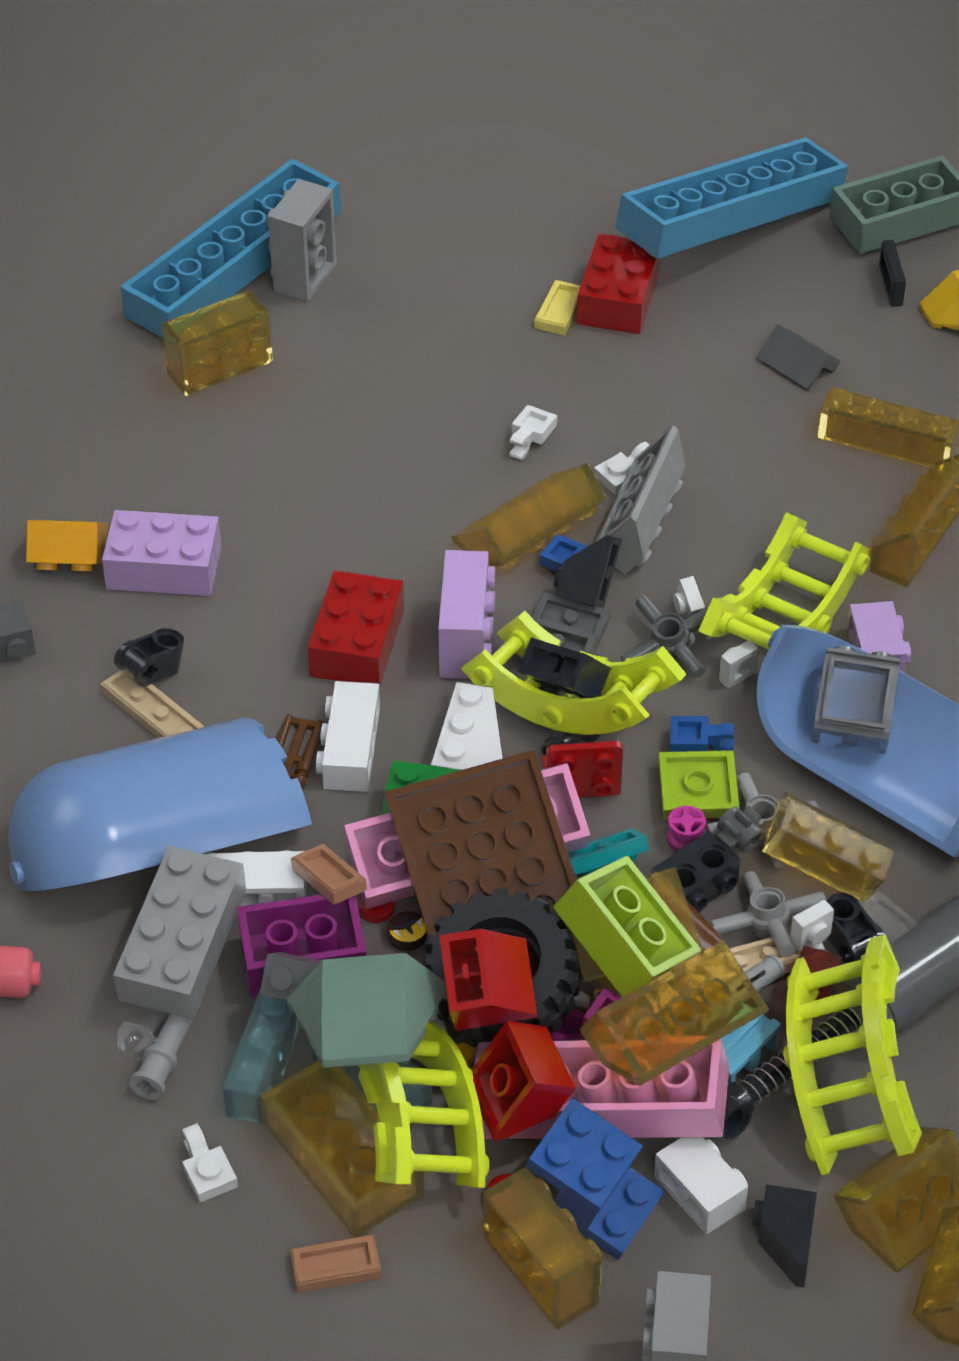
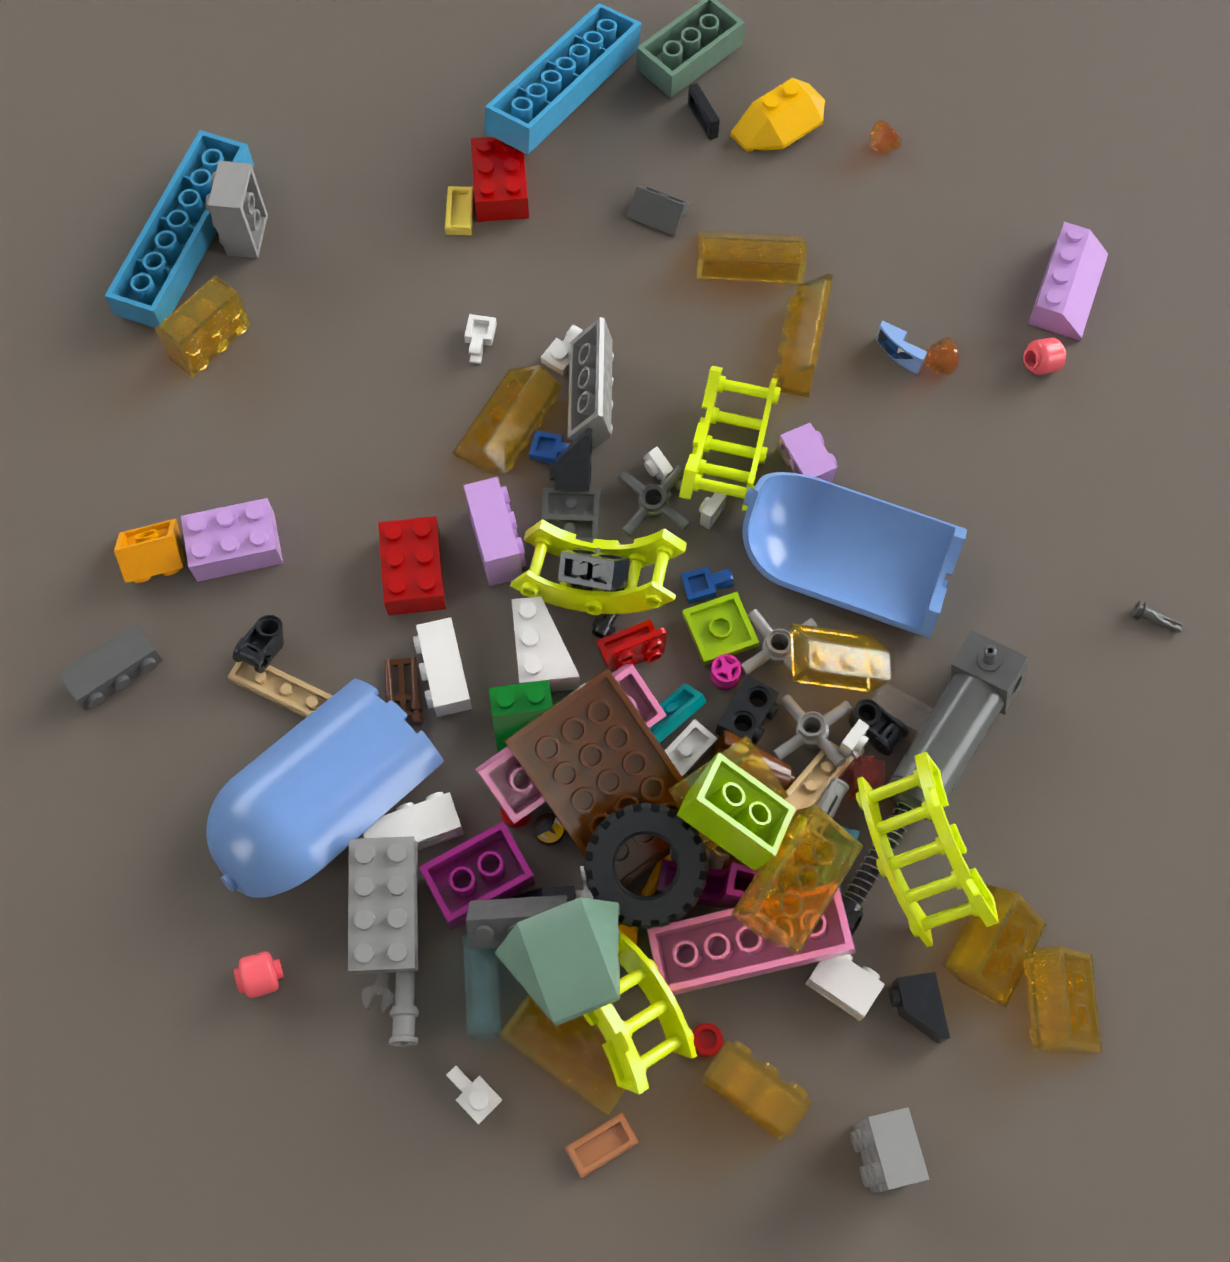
camera: 20 degrees left, 20 degrees up
nougat tile [291,844,367,905] -> none
red slope [439,929,538,1031] -> none
red slope [471,1021,576,1141] -> none
blue bracket [525,1098,665,1260] -> none
dark grey gear [717,805,765,853] -> none
window [812,646,901,754] -> none

